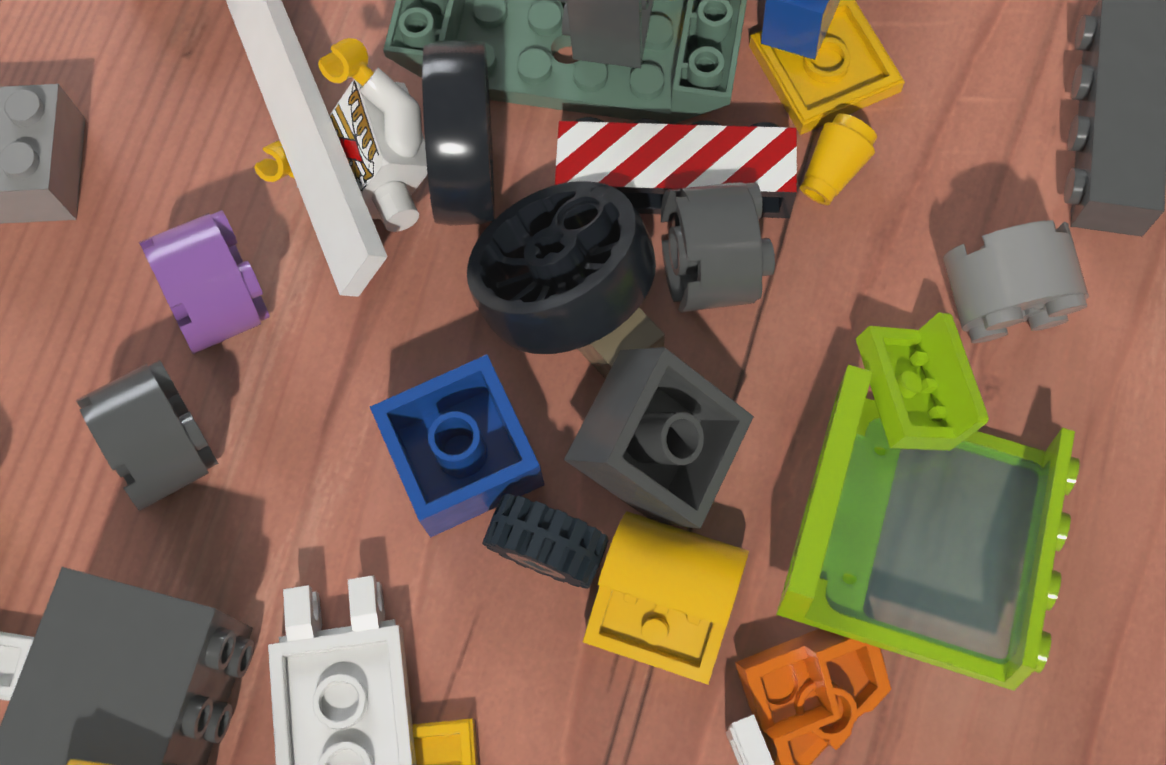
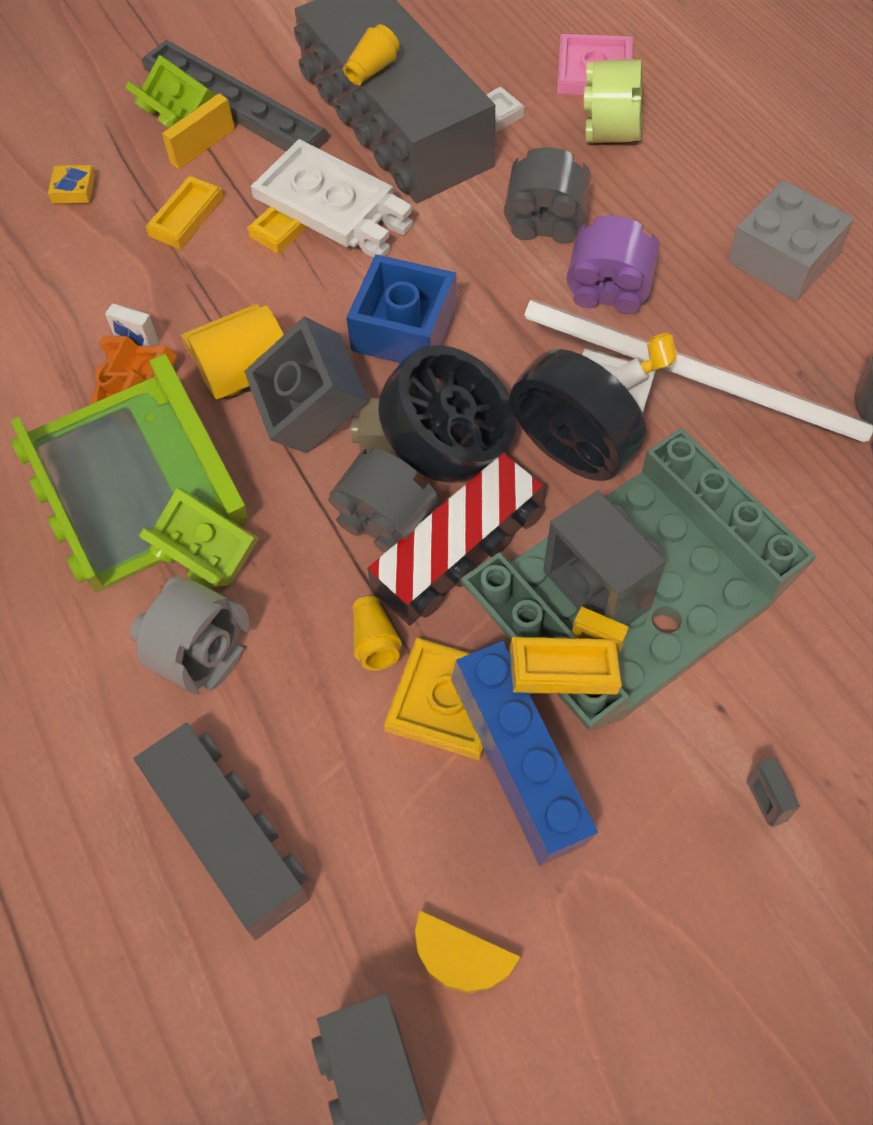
camera: 130 degrees right, 10 degrees down
black wheel [482,494,609,589] -> none

